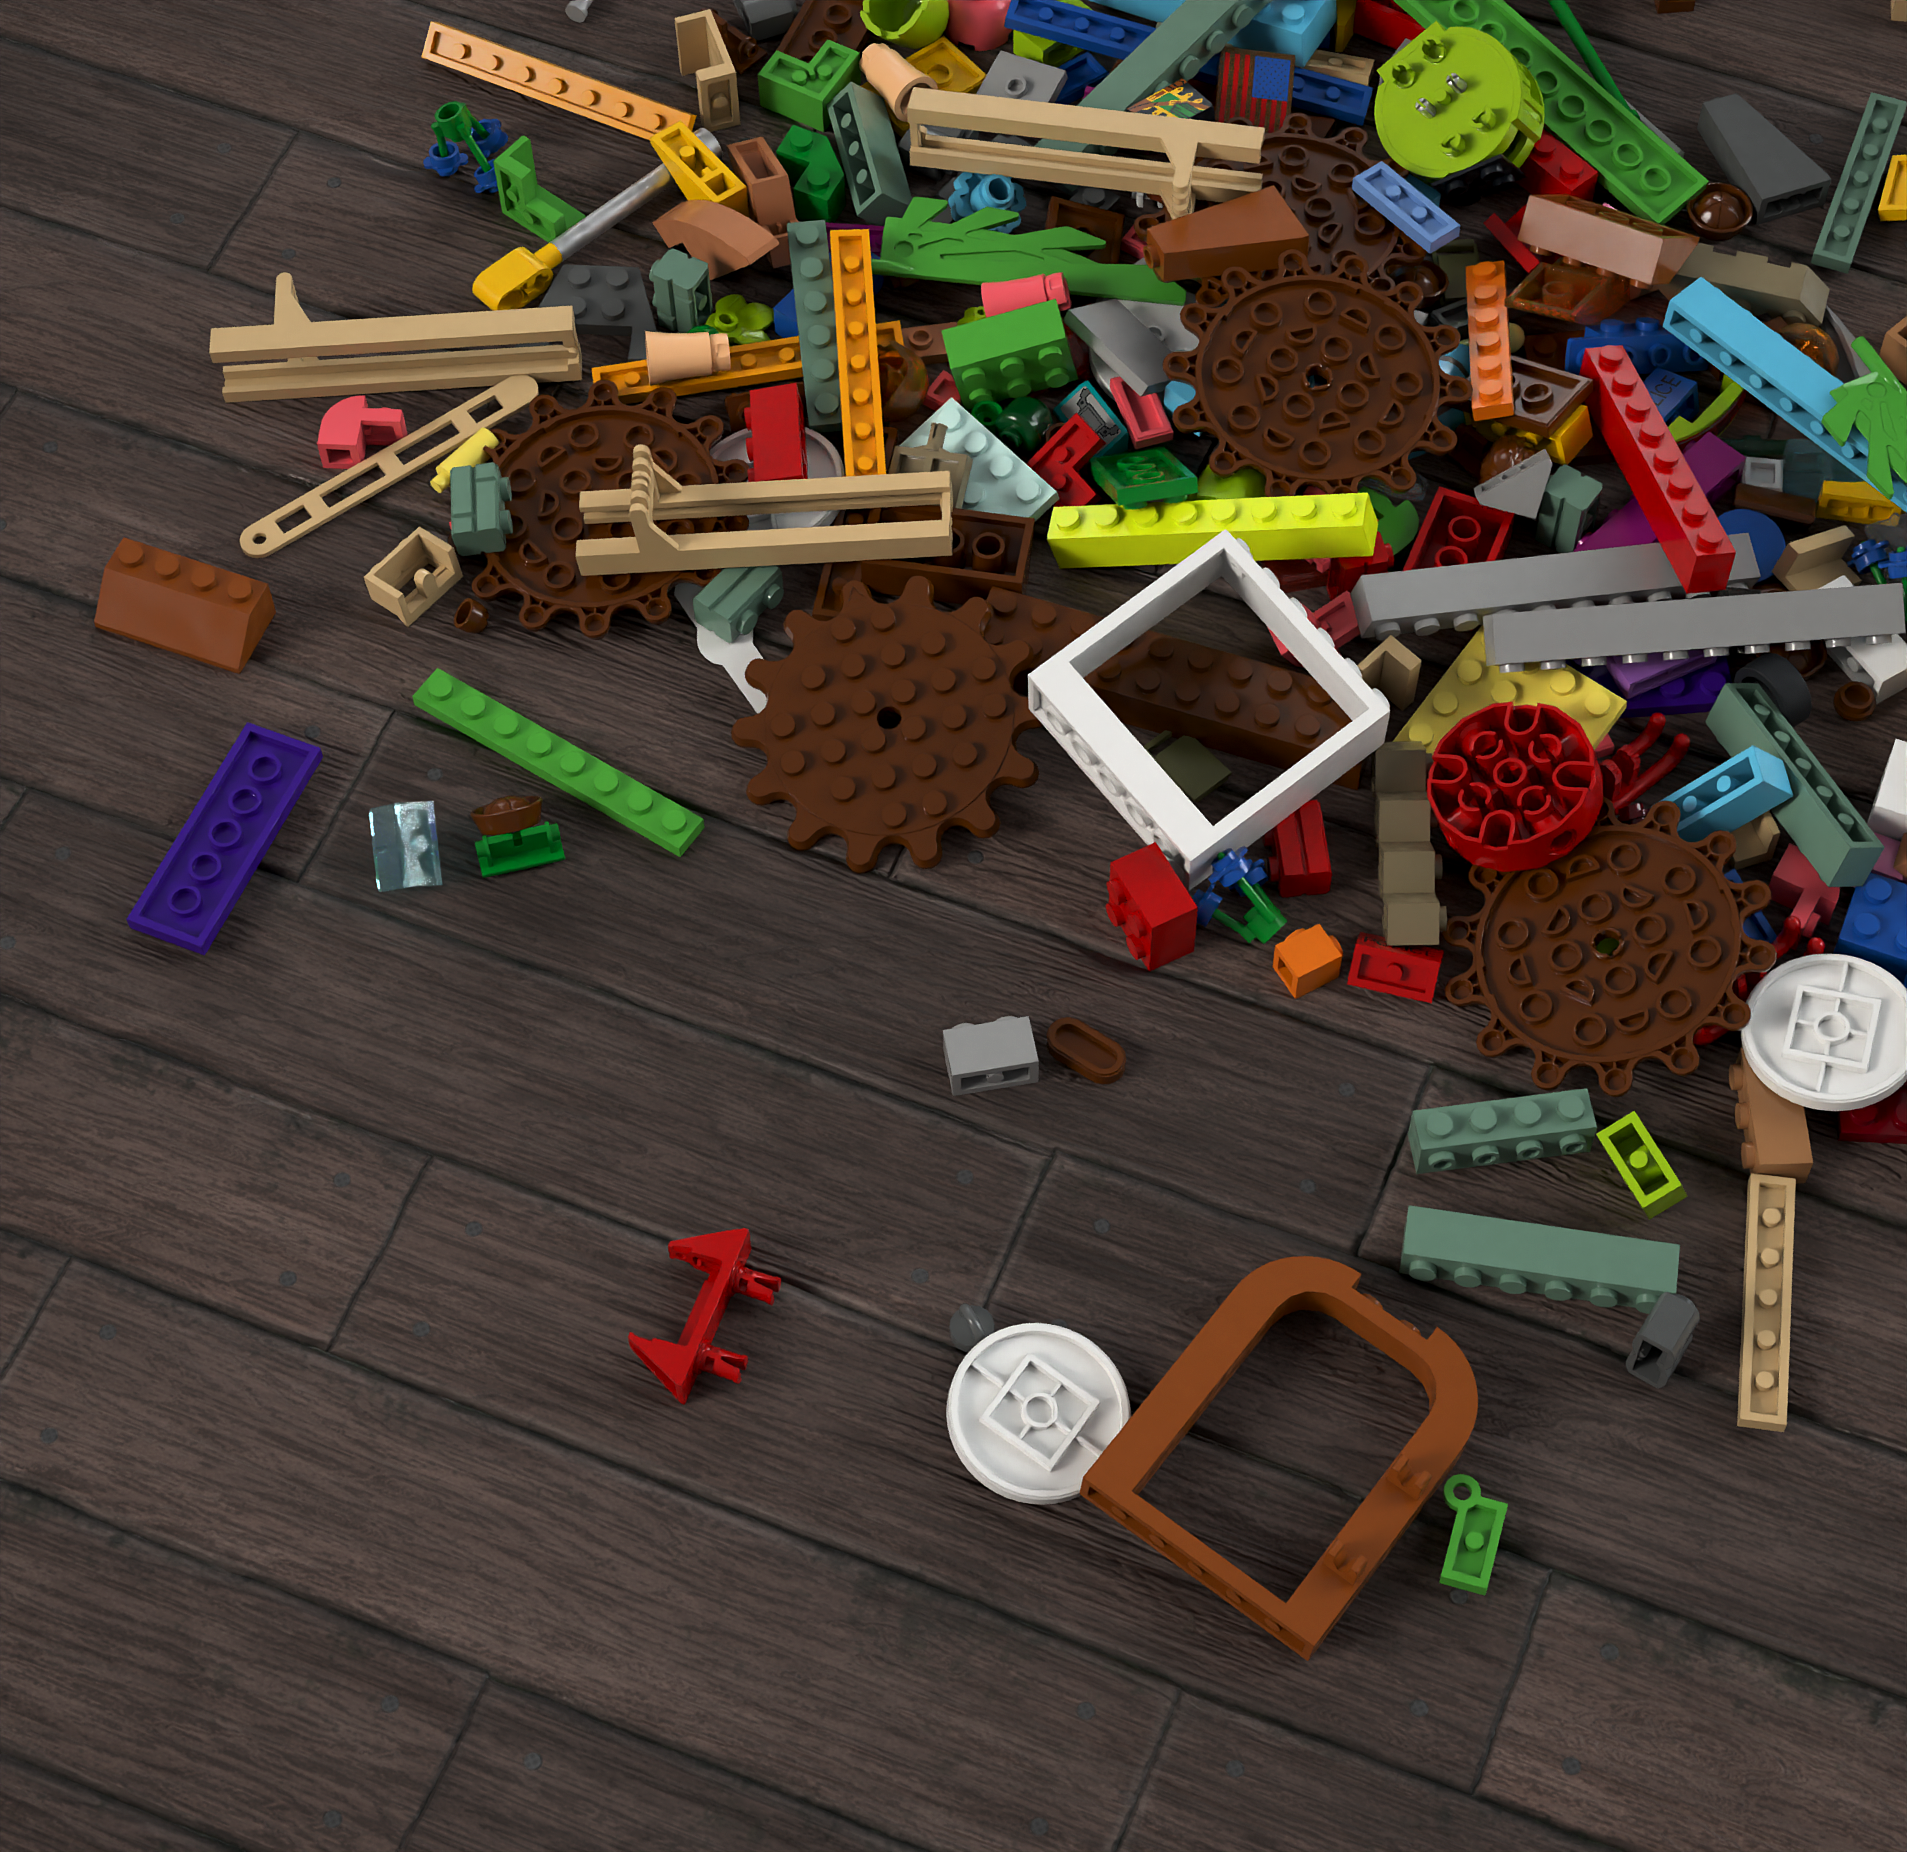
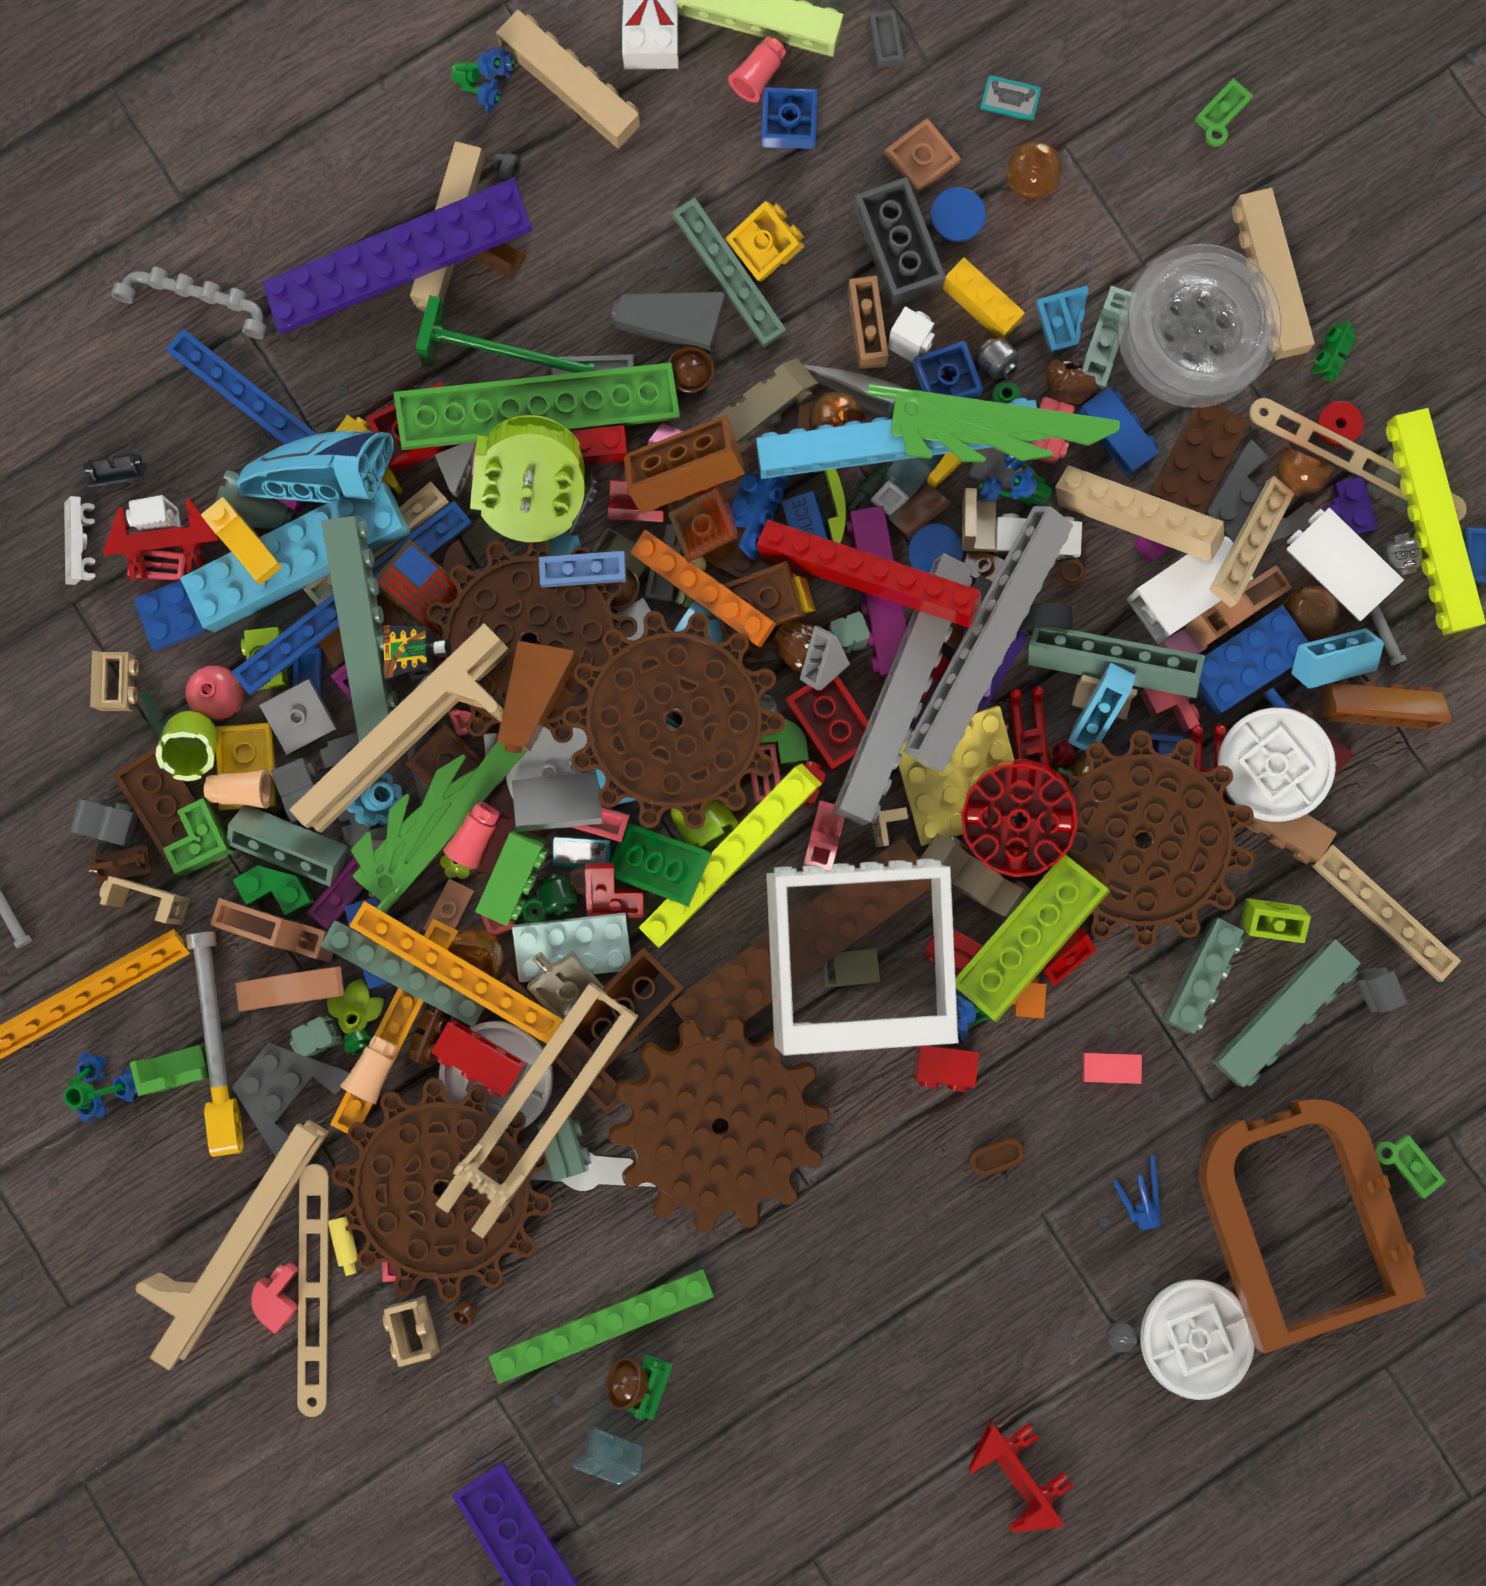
camera: 55 degrees left, 25 degrees up
dark orange slope [94,537,276,674] -> none
sand green brick [450,462,513,556] -> none
yellow slope [650,121,749,218] -> none
light grey brick [943,1016,1039,1096] -> none
none -> lime plate [955,854,1110,1022]
none -> coral tile [1082,1053,1142,1084]
none -> blue plant [1113,1155,1162,1230]

